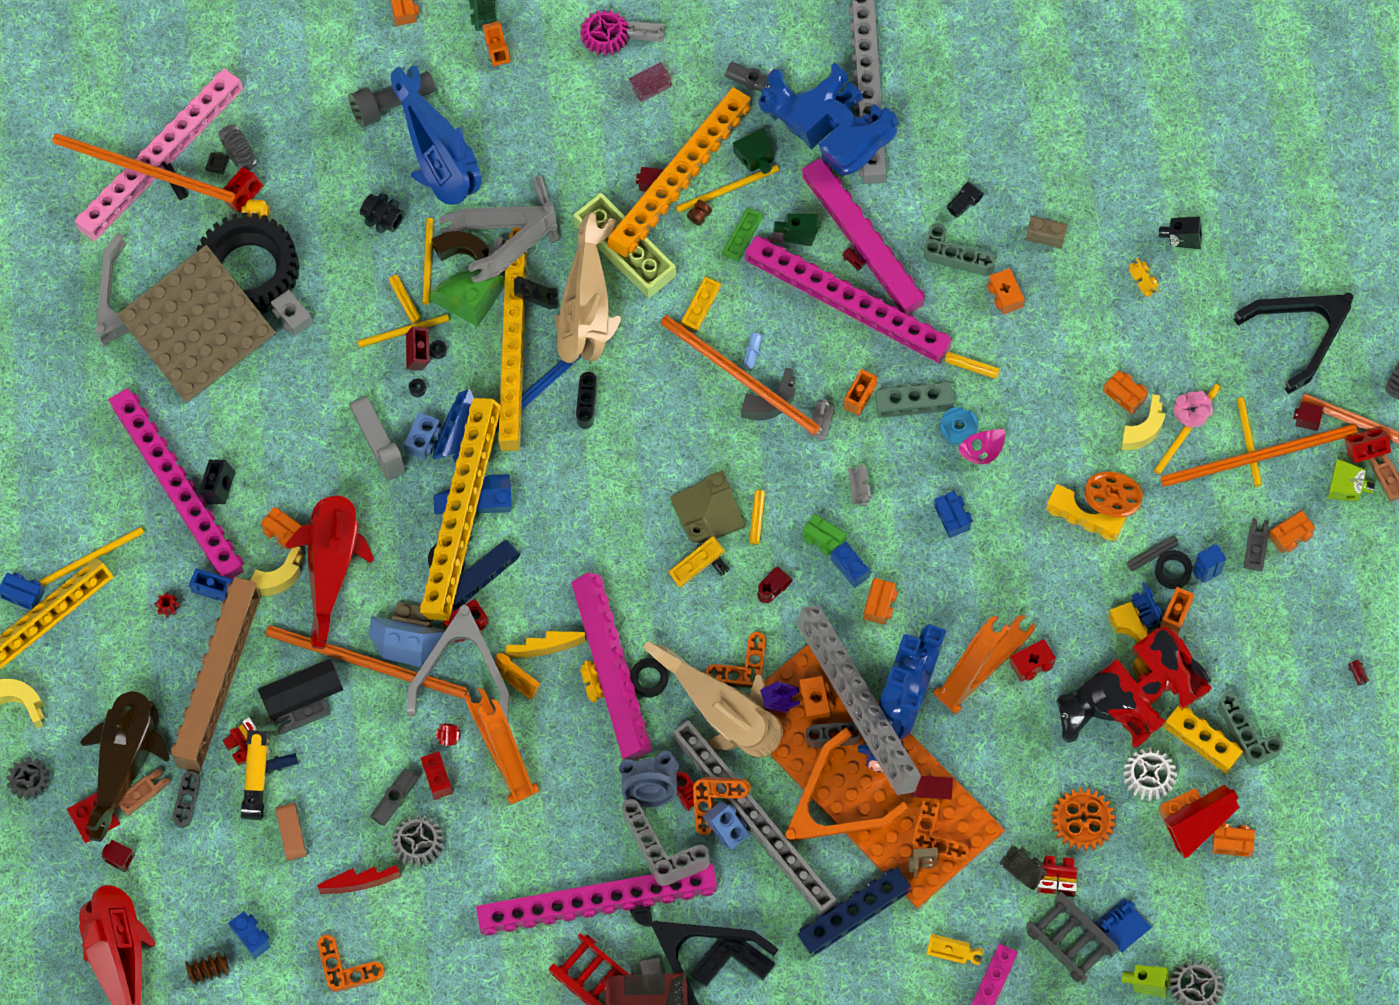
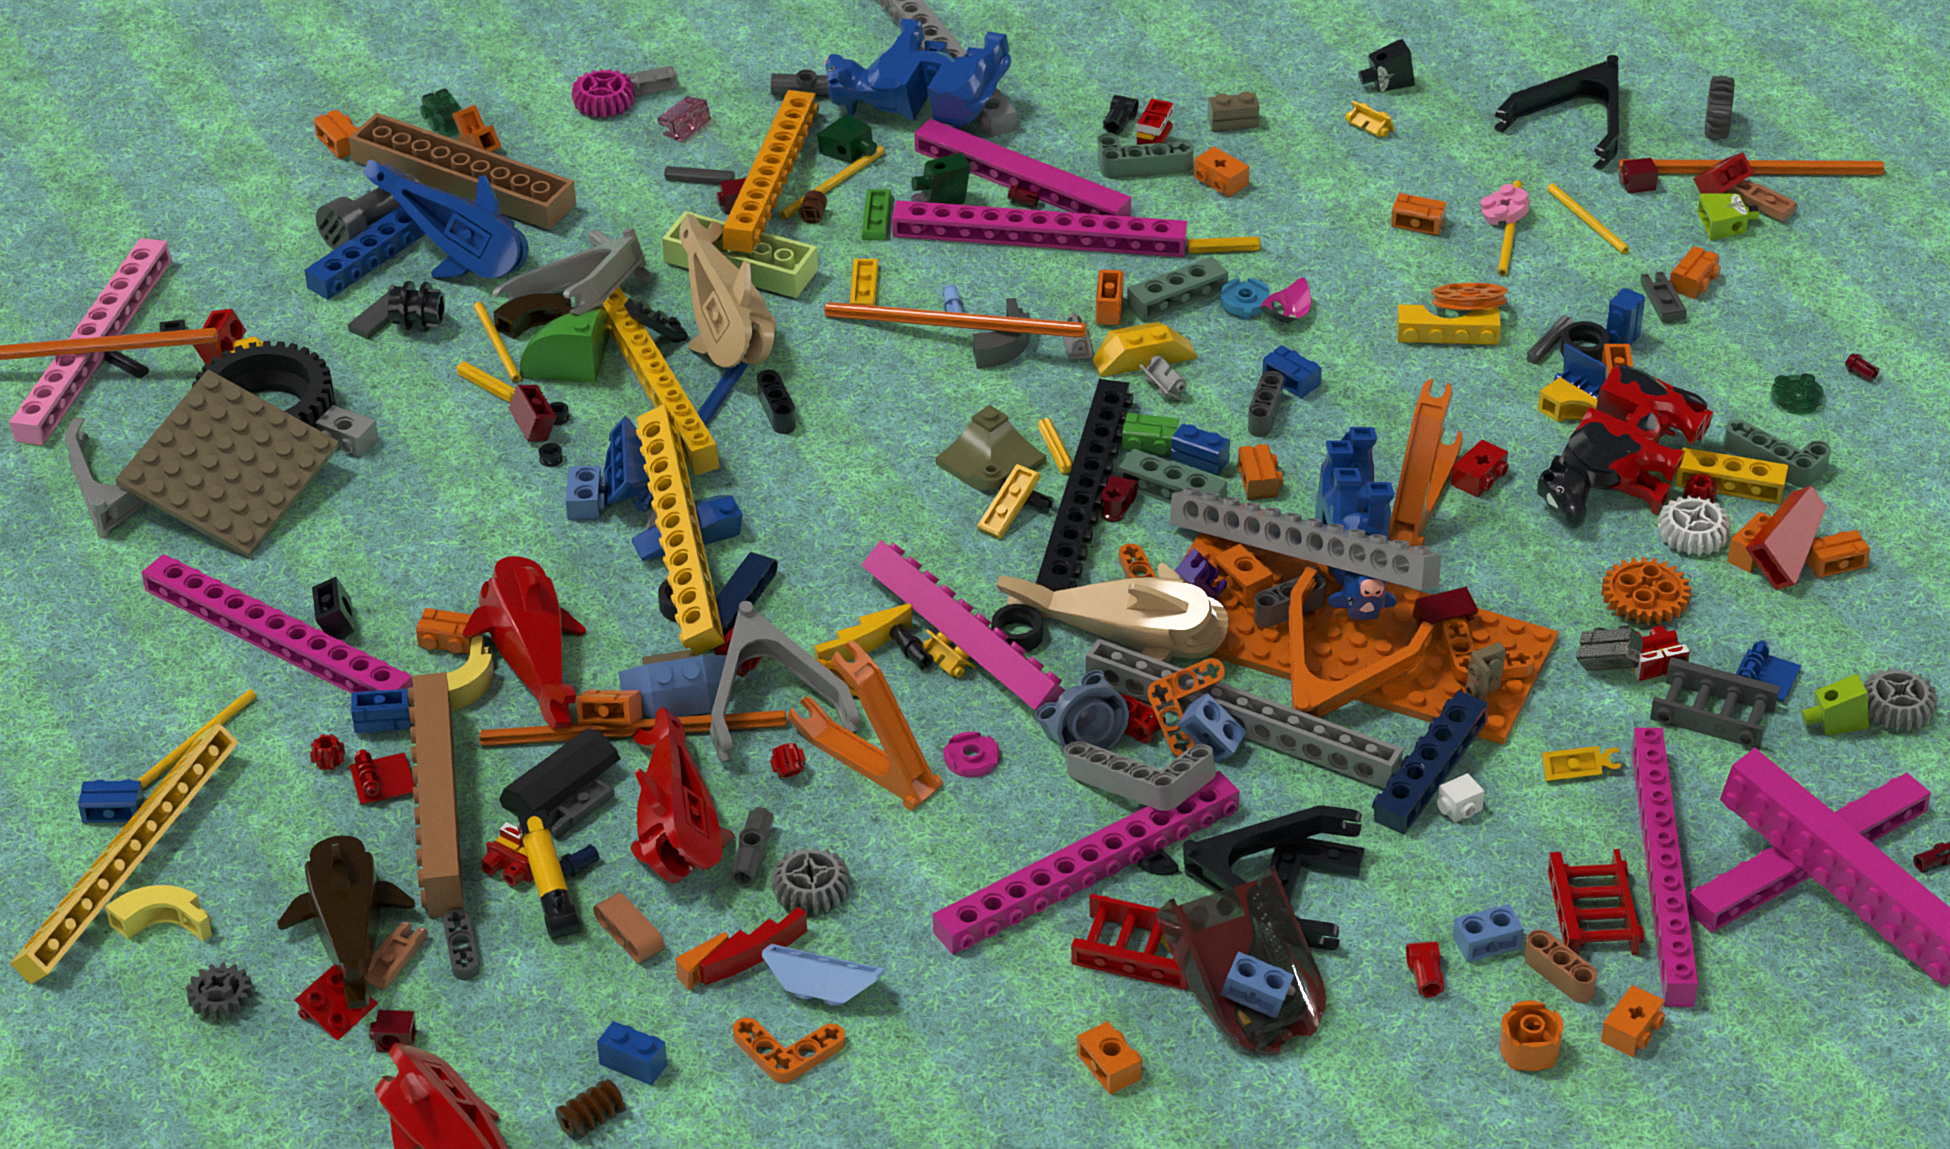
camera: 25 degrees left, 25 degrees down
dark grey gear [219,124,257,171] -> none
light grey beam [349,396,405,481] -> none
yellow piece [358,314,449,348] -> none
red brick [420,751,453,800] -> none
light yellow arch [1121,394,1165,450] -> none
orange axle [1160,424,1358,487] -> none
none -> blue brick [304,206,426,300]
none -> medium nougat brick [348,113,576,230]
none -> dark grey hinge [348,285,395,340]
none -> red hinge [349,749,415,805]
none -> orange brick [576,689,643,725]
none -> red animal [631,707,735,884]
none -> dark grey axle [664,166,735,184]
none -> orange slope [675,932,729,990]
none -> light blue wedge [762,944,885,1006]
none -> black pin [889,623,934,669]
none -> dark pink tile [943,731,1000,777]
none -> black brick [1036,379,1133,592]
none -> yellow wedge [1093,322,1197,377]
none -> sand green brick [1119,449,1227,504]
none -> red hips [1137,98,1174,145]
none -> dark grey beam [1248,371,1283,437]
none -> white brick [1437,773,1484,823]
none -> red gear [1683,474,1717,504]
none -> clear green plate [1770,373,1824,415]

